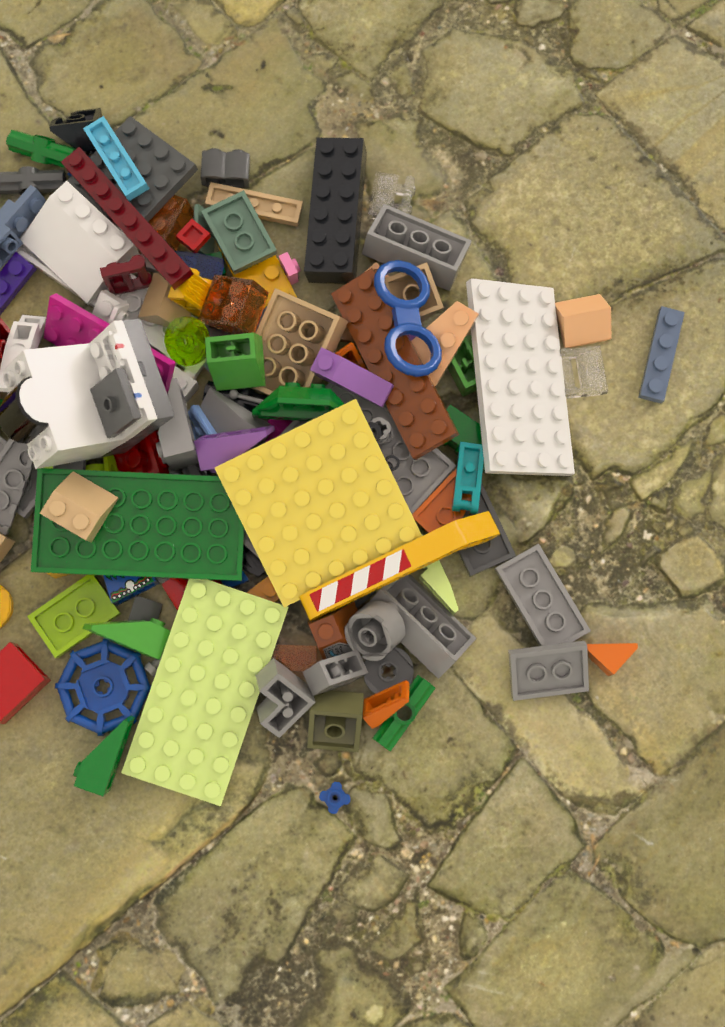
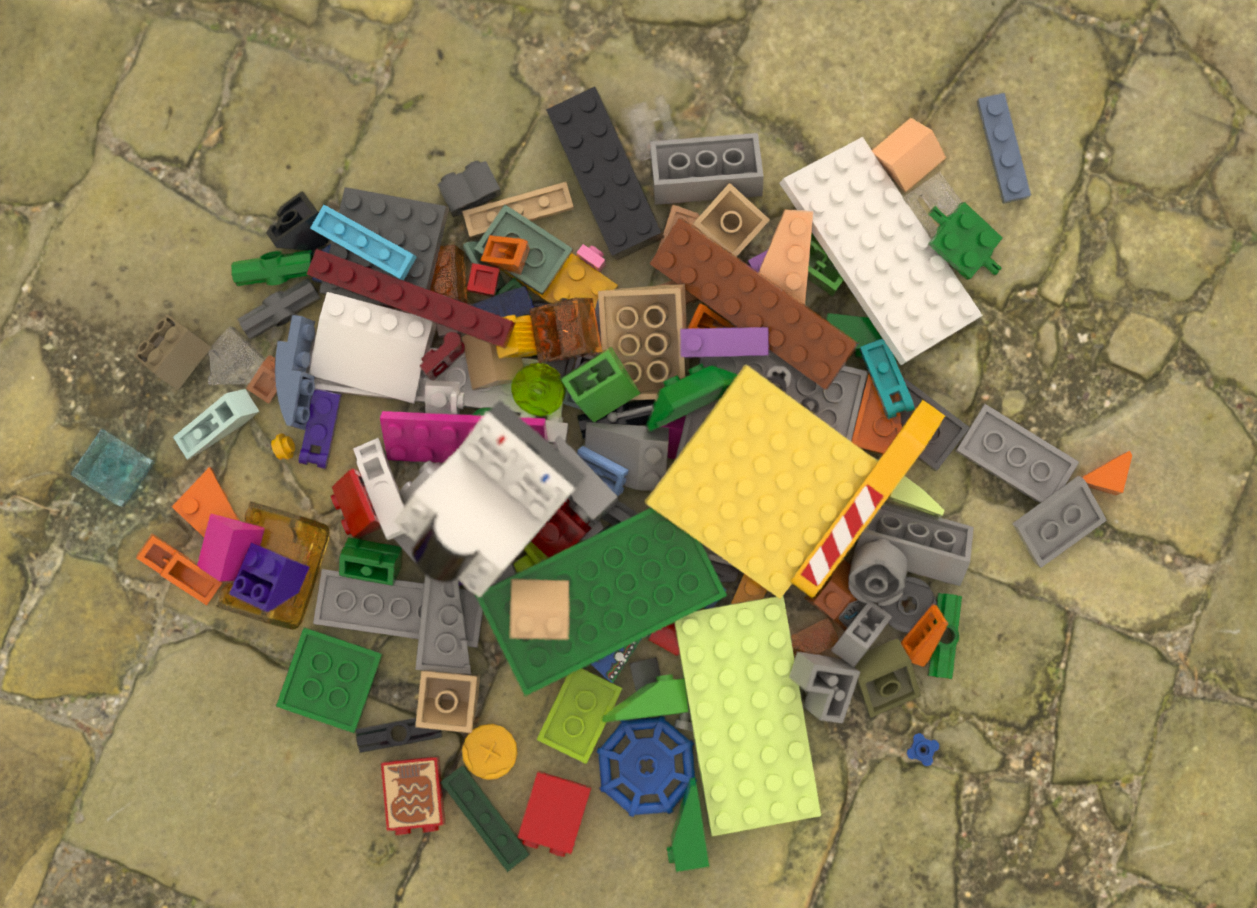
camera: 20 degrees left, 5 degrees up
dark grey plate [90,368,142,438] -> none
medium lavender slope [194,425,275,473] -> none
blue bar [374,260,442,377] -> none
none -> orange slope [480,235,530,275]
none -> green plate [928,202,1003,280]

